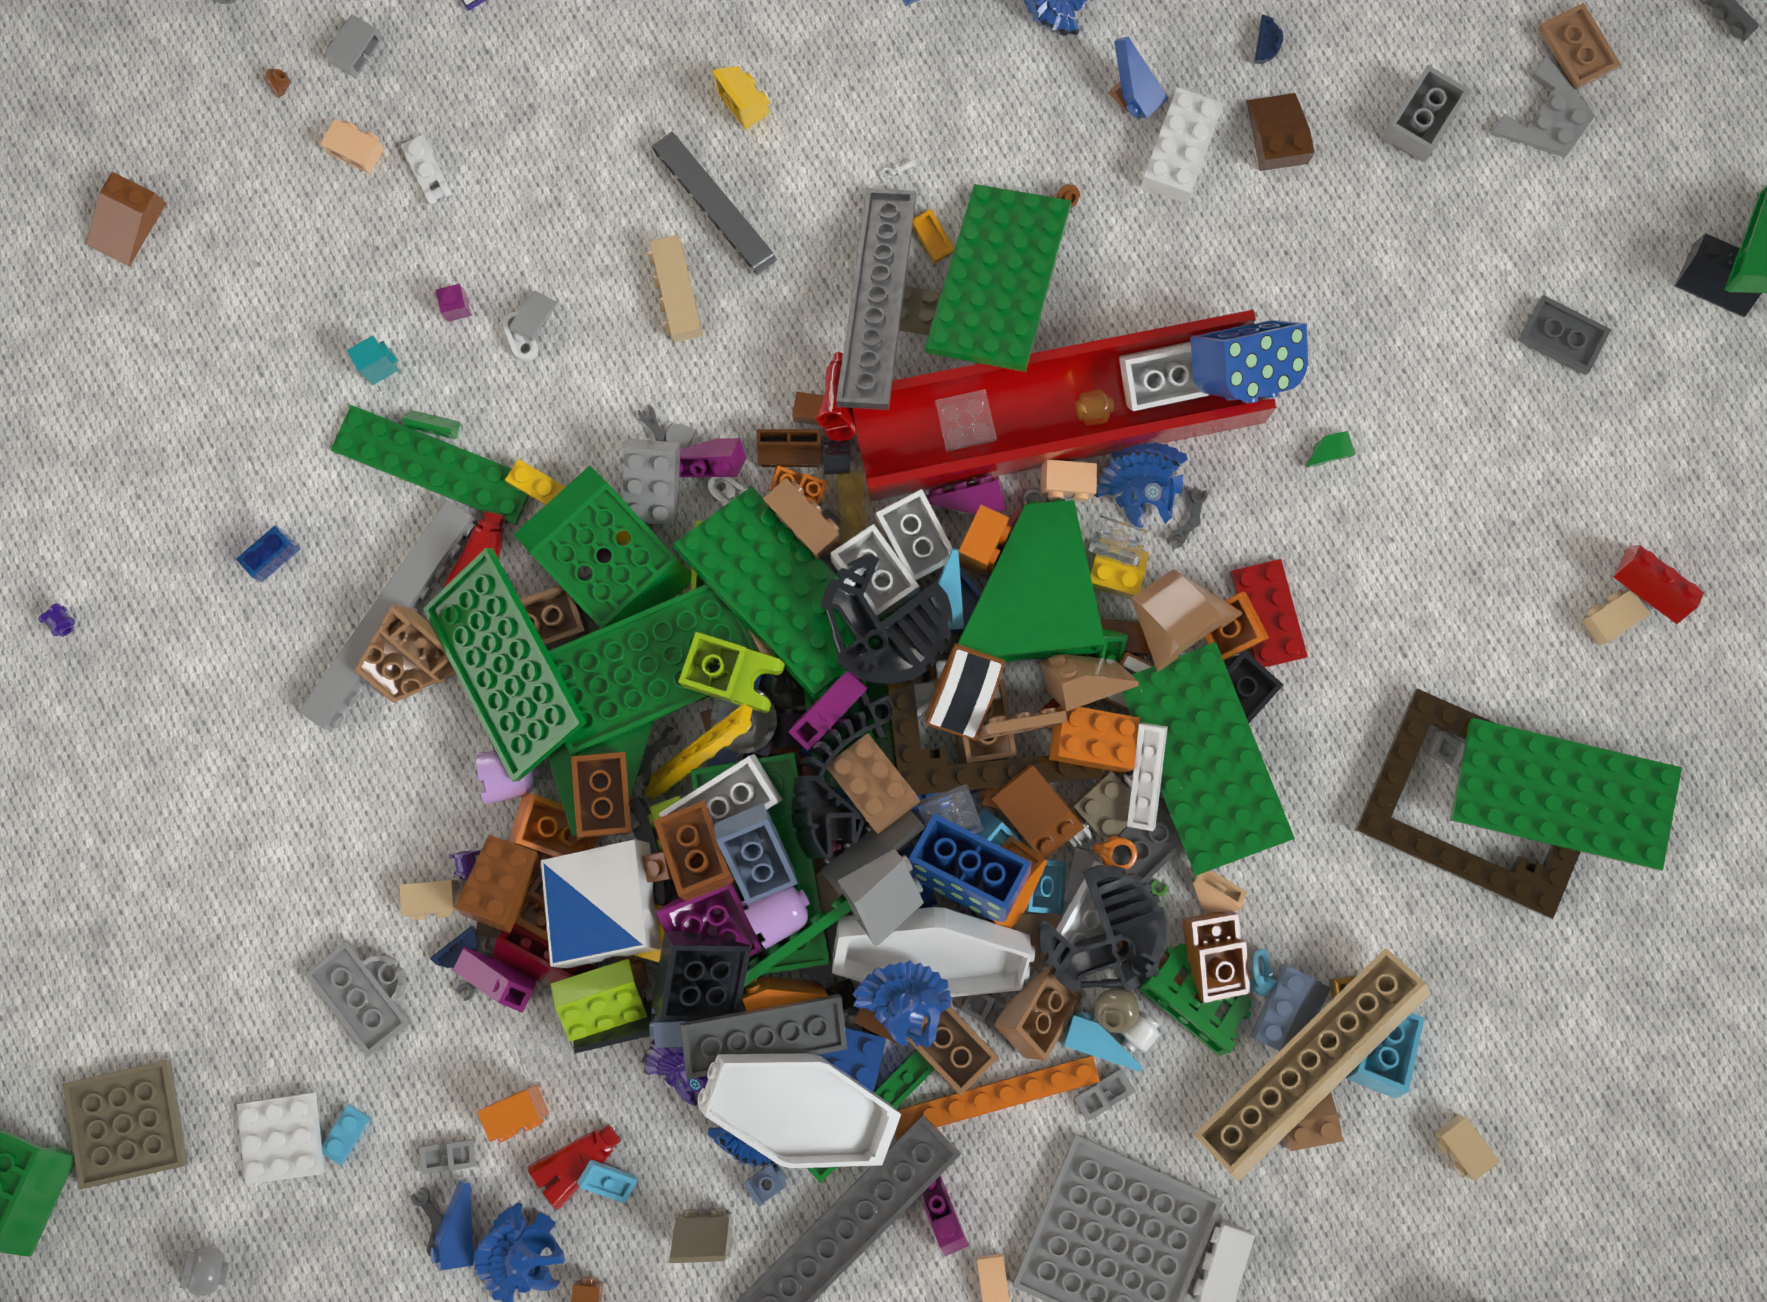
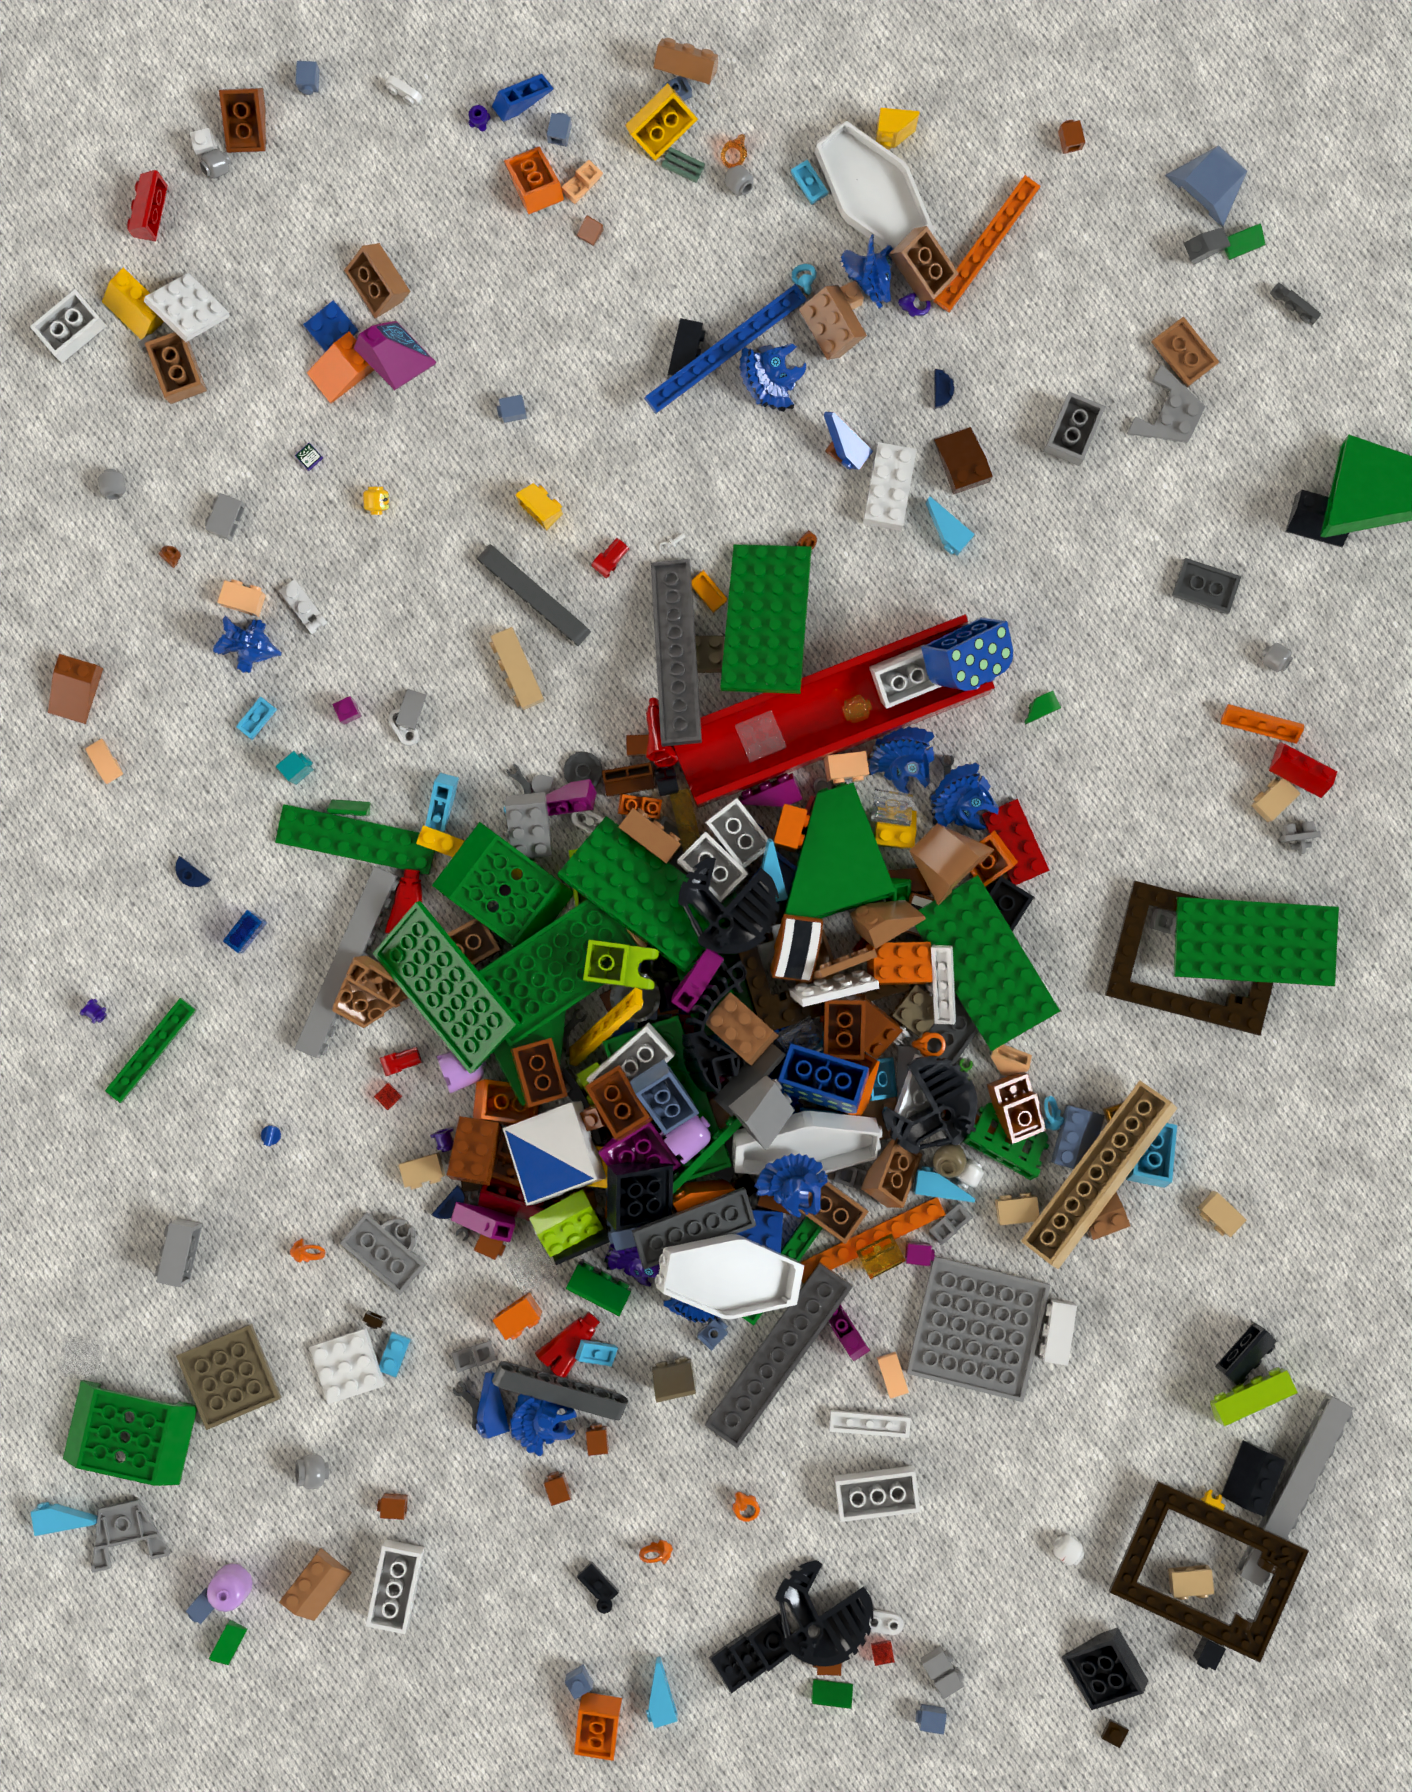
camera: 15 degrees left, 5 degrees up
none -> light nougat slope [85,738,123,784]
none -> green plate [105,998,197,1103]
none -> light grey brick [155,1218,203,1287]
none -> dark blue plate [175,856,211,887]
none -> blue piece [213,615,282,673]
none -> medium azure plate [236,696,277,740]
none -> blue plate [261,1125,281,1146]
none -> orange piece [290,1239,325,1263]
none -> dark brown plate [362,1310,387,1329]
none -> yellow head [363,487,389,515]
none -> clear red plate [374,1082,403,1111]
none -> red piece [379,1047,422,1076]
none -> medium azure slope [425,773,459,833]
none -> dark orange brick [474,1234,506,1260]
none -> dark grey beam [492,1361,628,1420]
none -> dark grey tile [564,752,602,787]
none -> green slope [566,1261,632,1316]
none -> red piece [591,538,630,579]
none -> white plate [789,970,879,1007]
none -> dark orange brick [823,994,866,1060]
none -> clear yellow brick [856,1233,906,1279]
none -> magenta brick [904,1241,935,1266]
none -> medium azure slope [925,497,975,556]
none -> blue piece [931,762,999,830]
none -> tan brick [995,1192,1039,1225]
none -> orange plate [1221,704,1304,744]
none -> light grey head [1262,643,1293,672]
none -> light grey hips [1280,821,1321,854]

